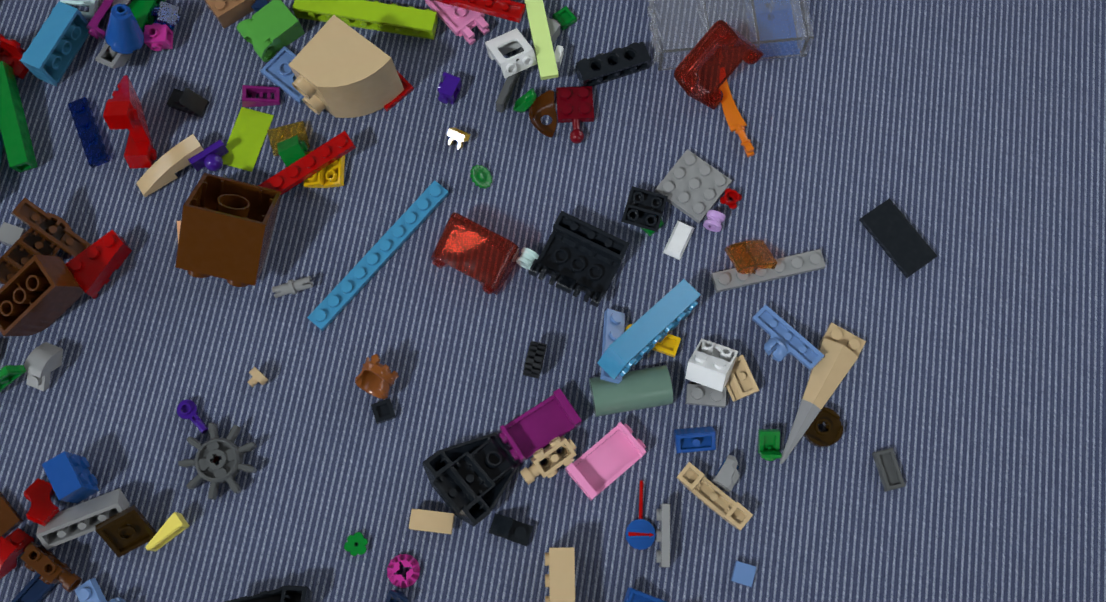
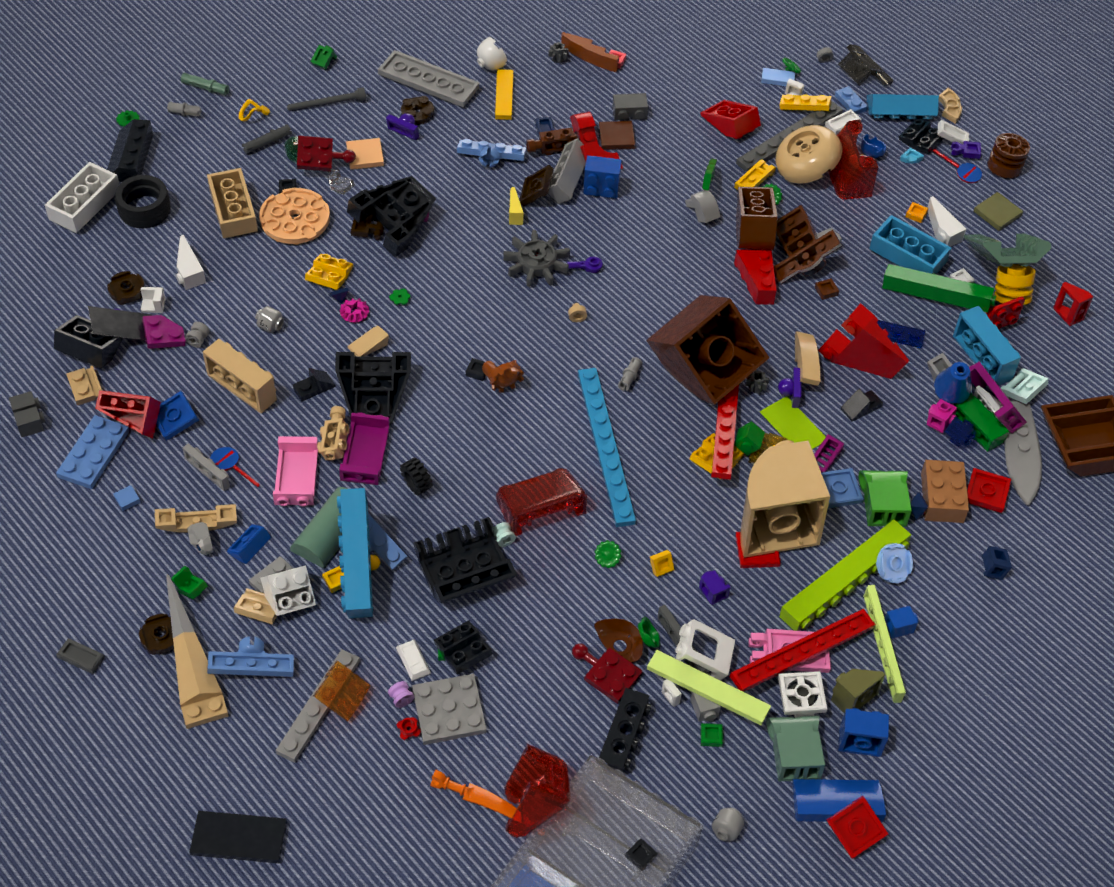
camera: 130 degrees right, 20 degrees down
none -> reddish brown tile [815,278,839,300]

